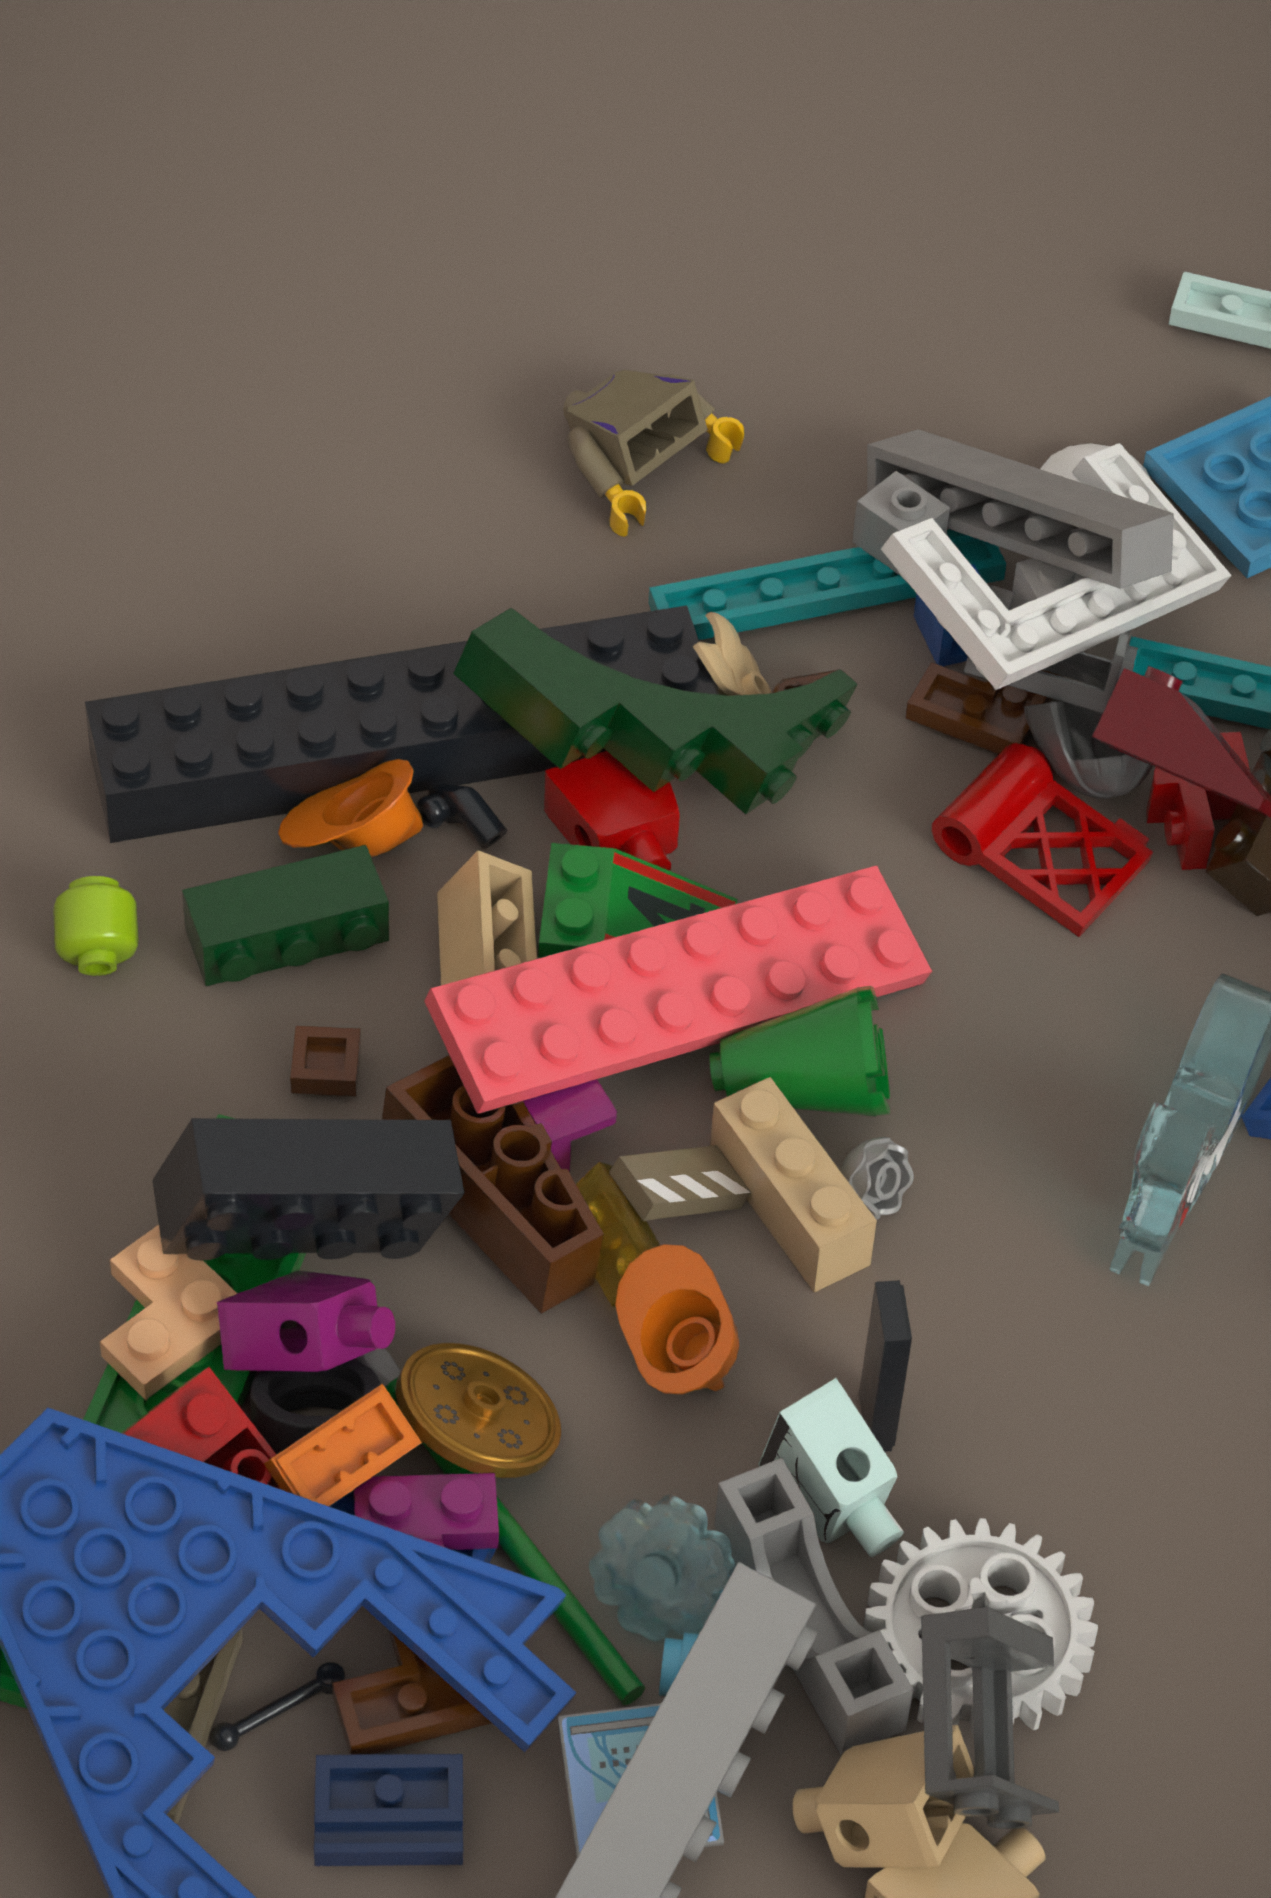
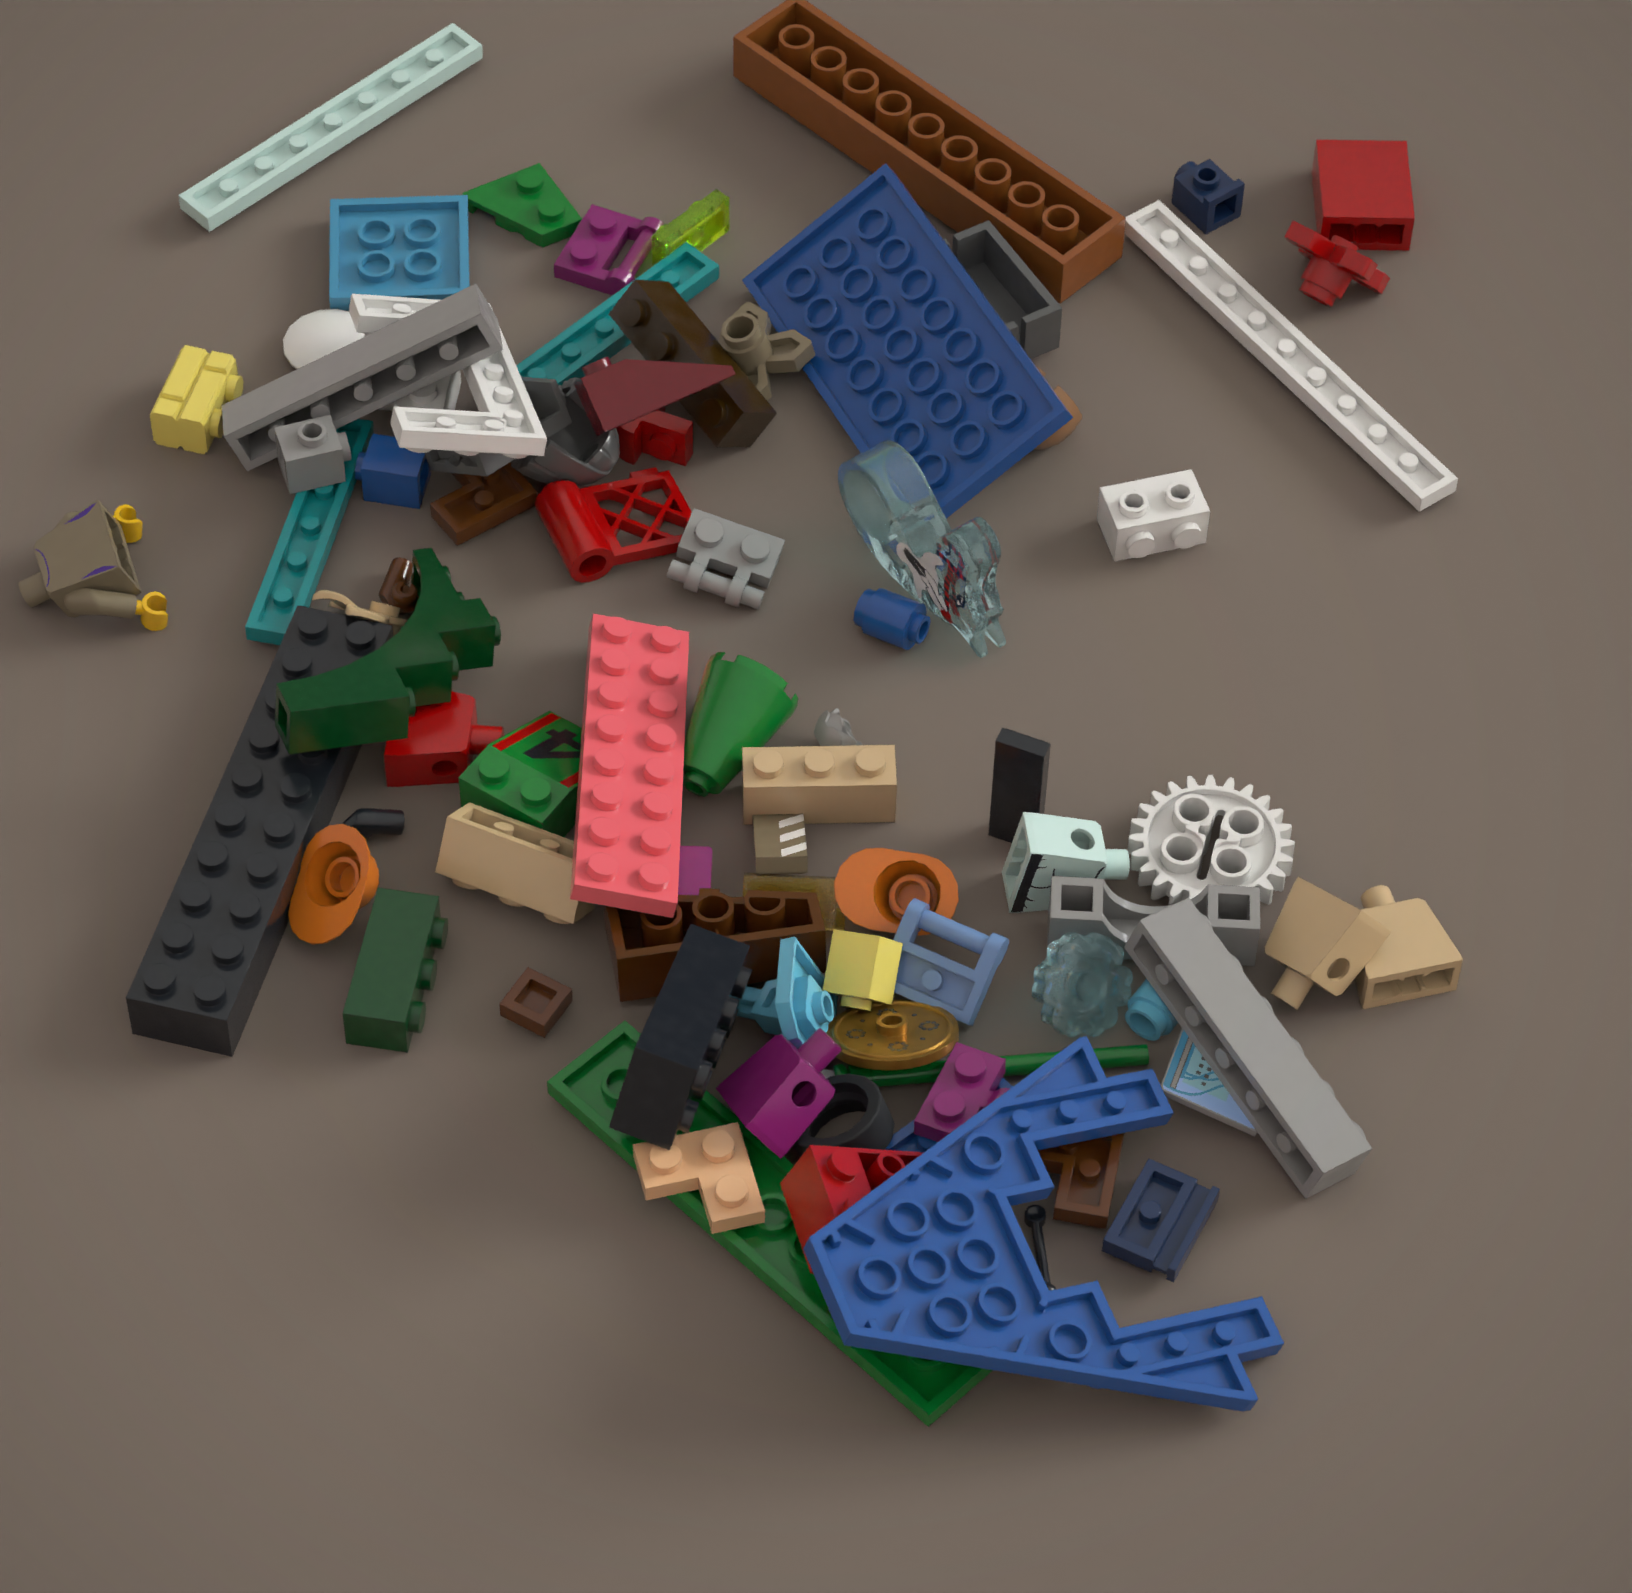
camera: 60 degrees left, 0 degrees up
lime head [53,876,138,976] -> none
orange plate [264,1384,422,1506] -> none
dark grey panel [921,1607,1059,1829] -> none
none -> light yellow brick [150,345,243,455]
none -> light grey plate [666,508,785,610]
none -> medium azure piece [733,936,838,1049]
none -> light yellow brick [823,929,903,1011]
none -> blue brick [853,588,930,650]
none -> medium blue plate [893,898,1009,1026]

